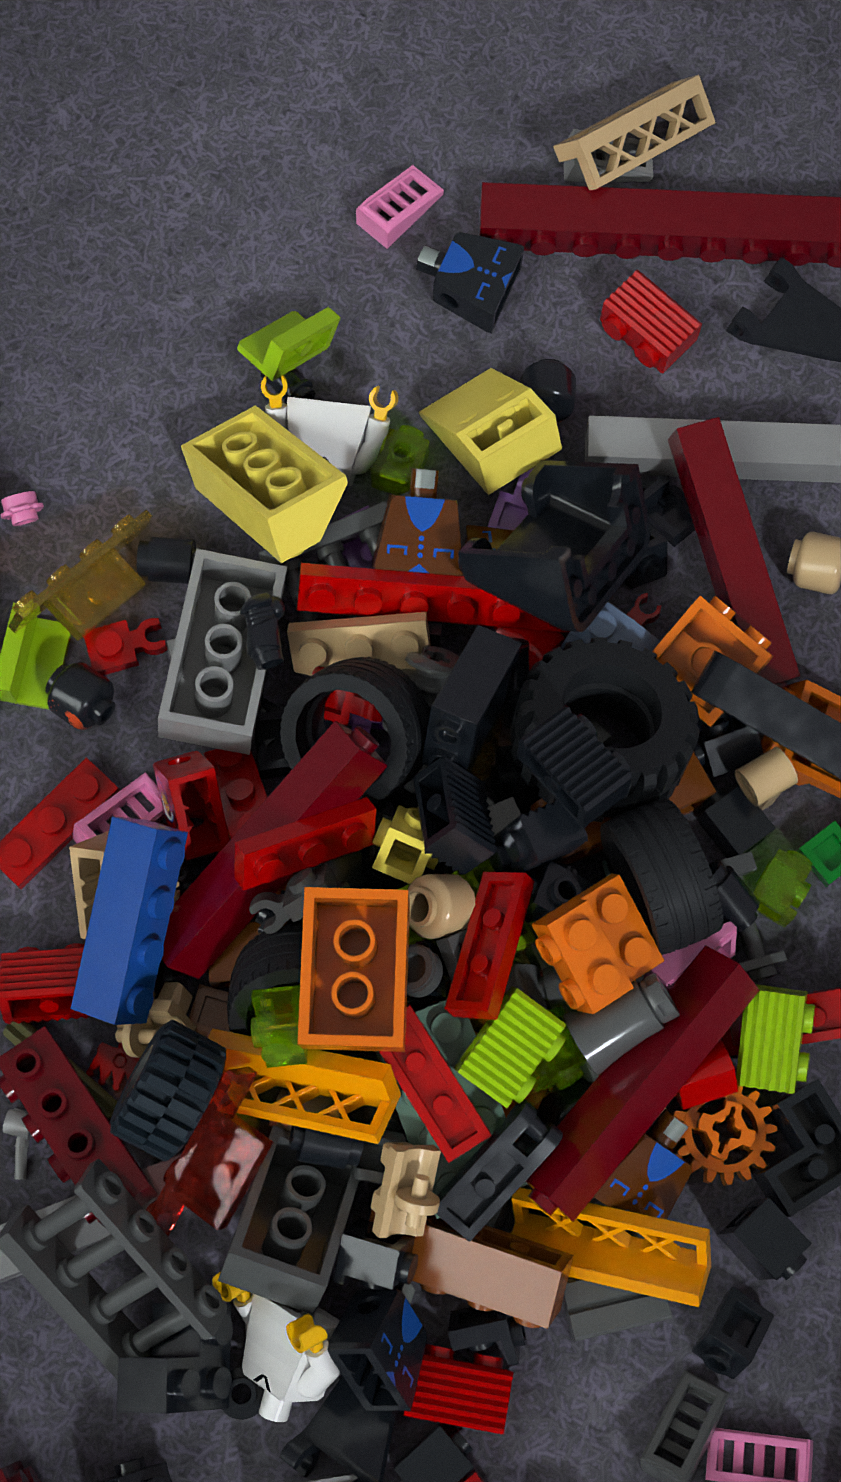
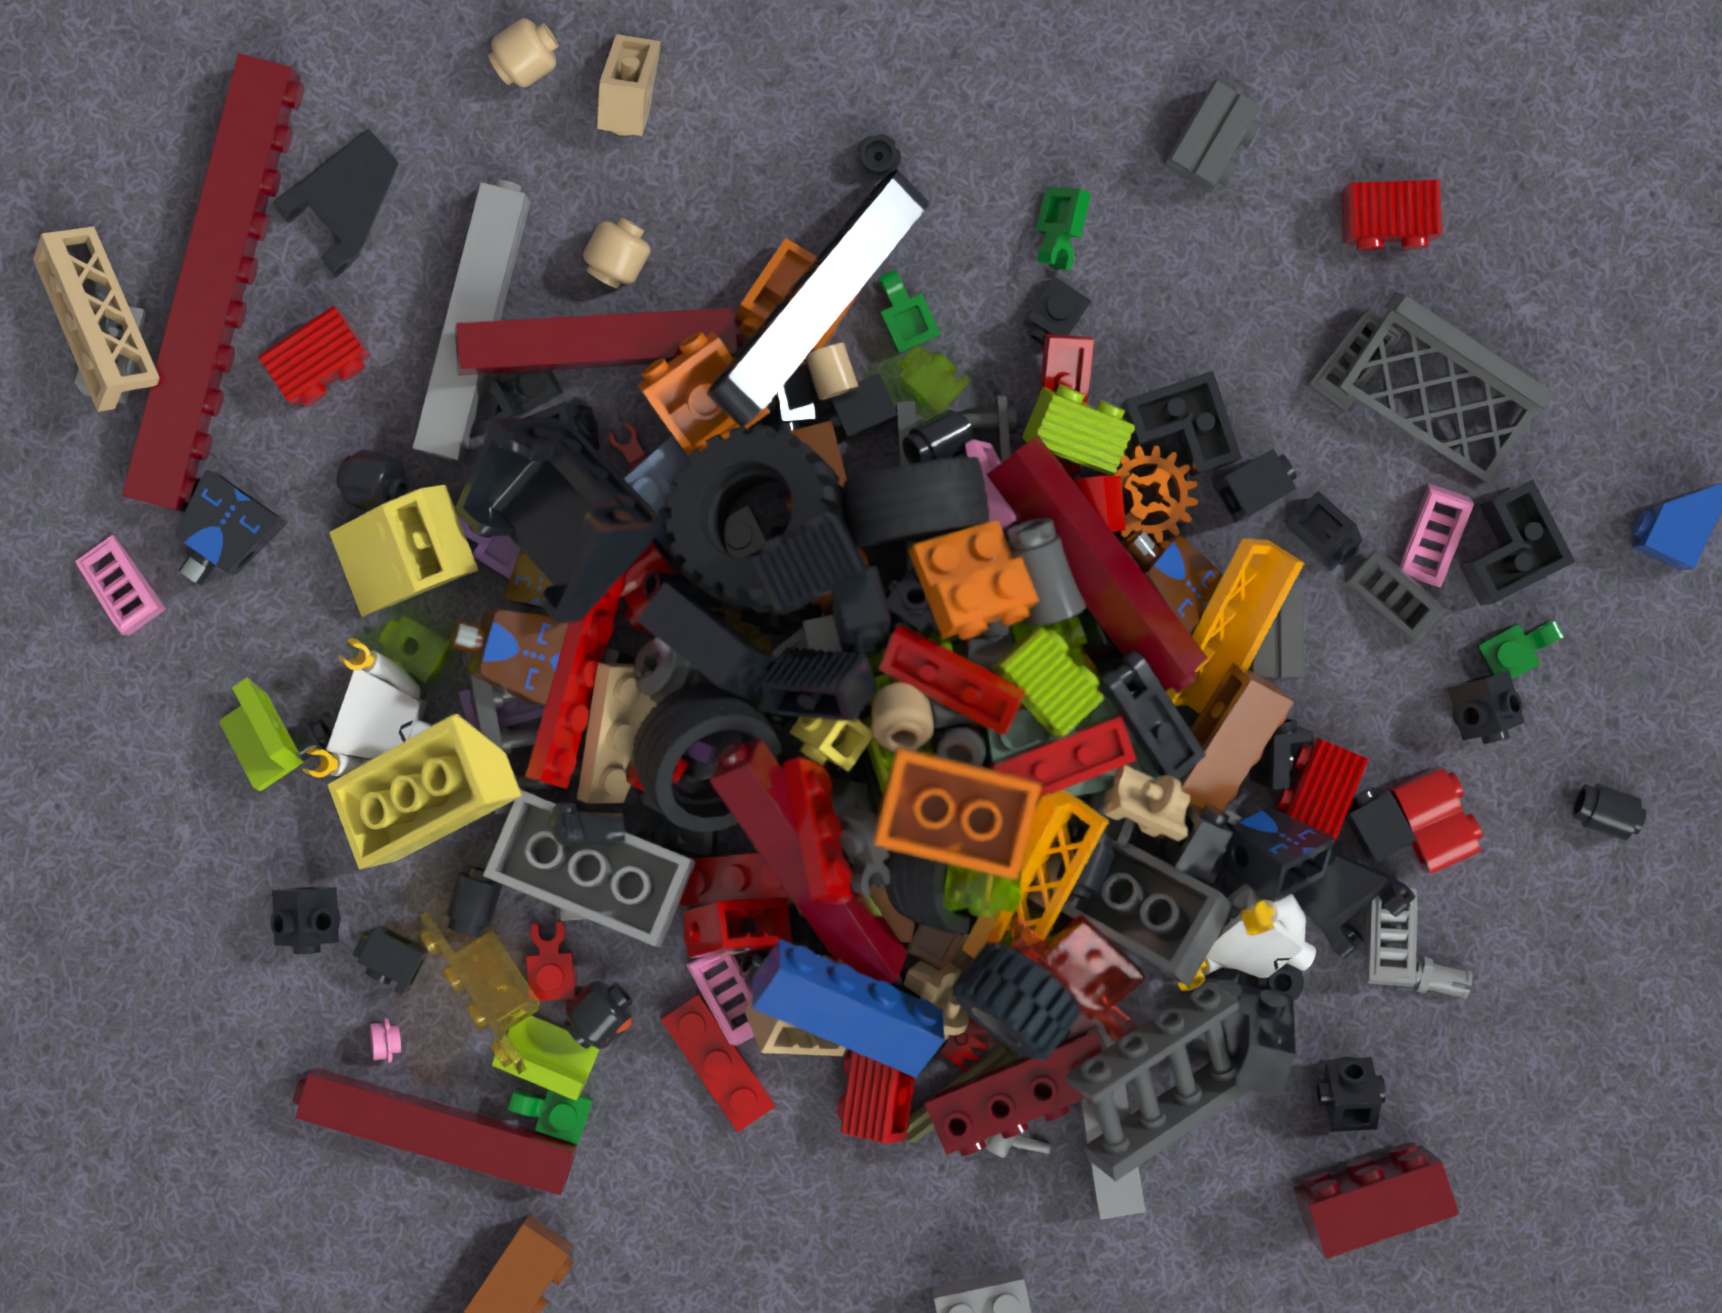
camera: 80 degrees left, 15 degrees up
none -> black brick [270,886,341,954]
none -> black brick [353,925,430,995]

